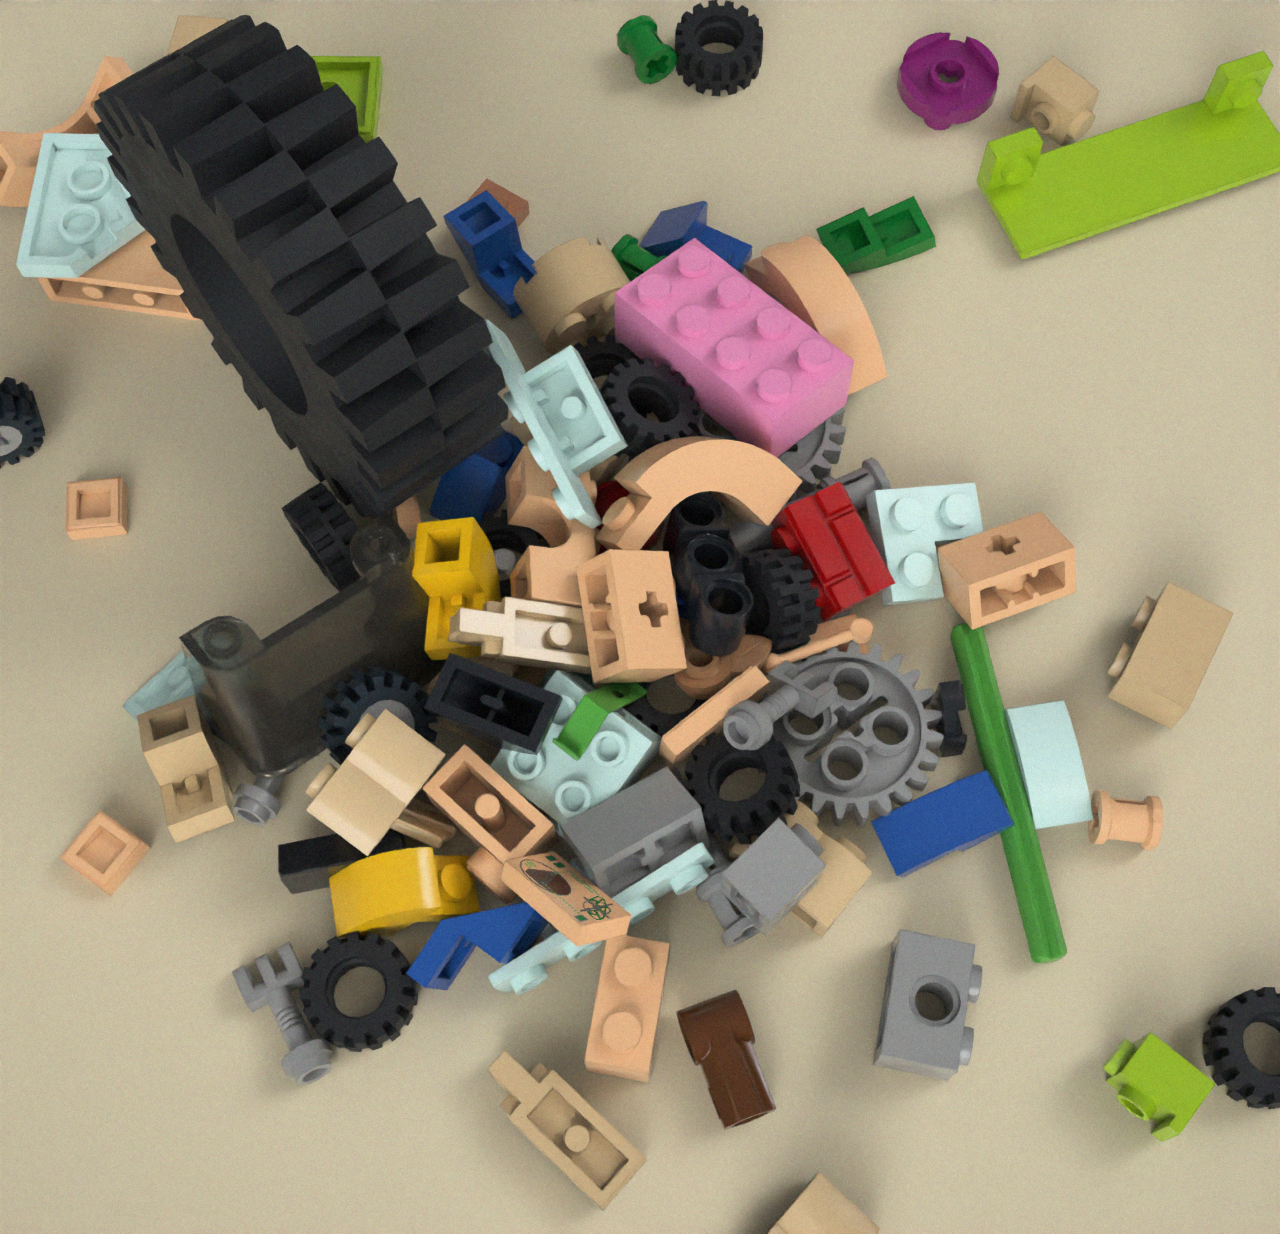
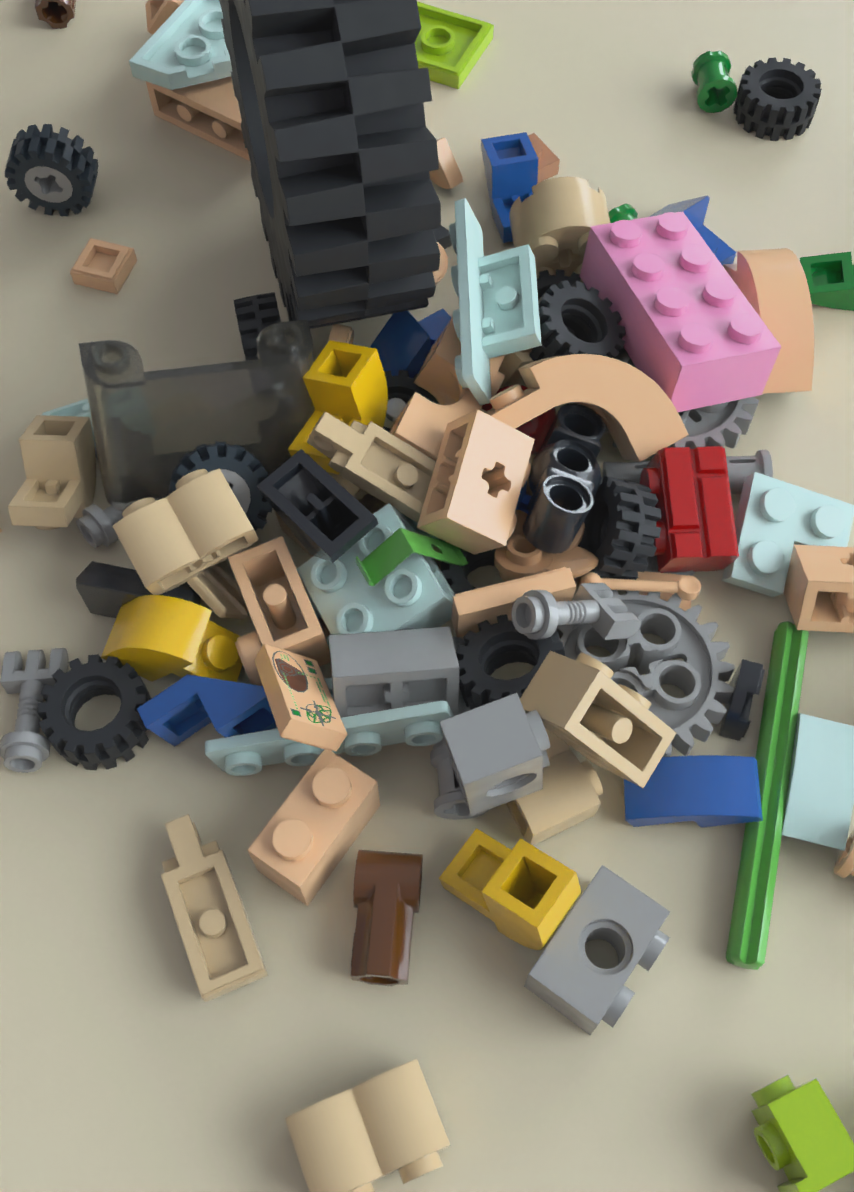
camera: 25 degrees right, 5 degrees down
none -> yellow brick [439,828,581,950]
none -> tan brick [520,650,676,788]

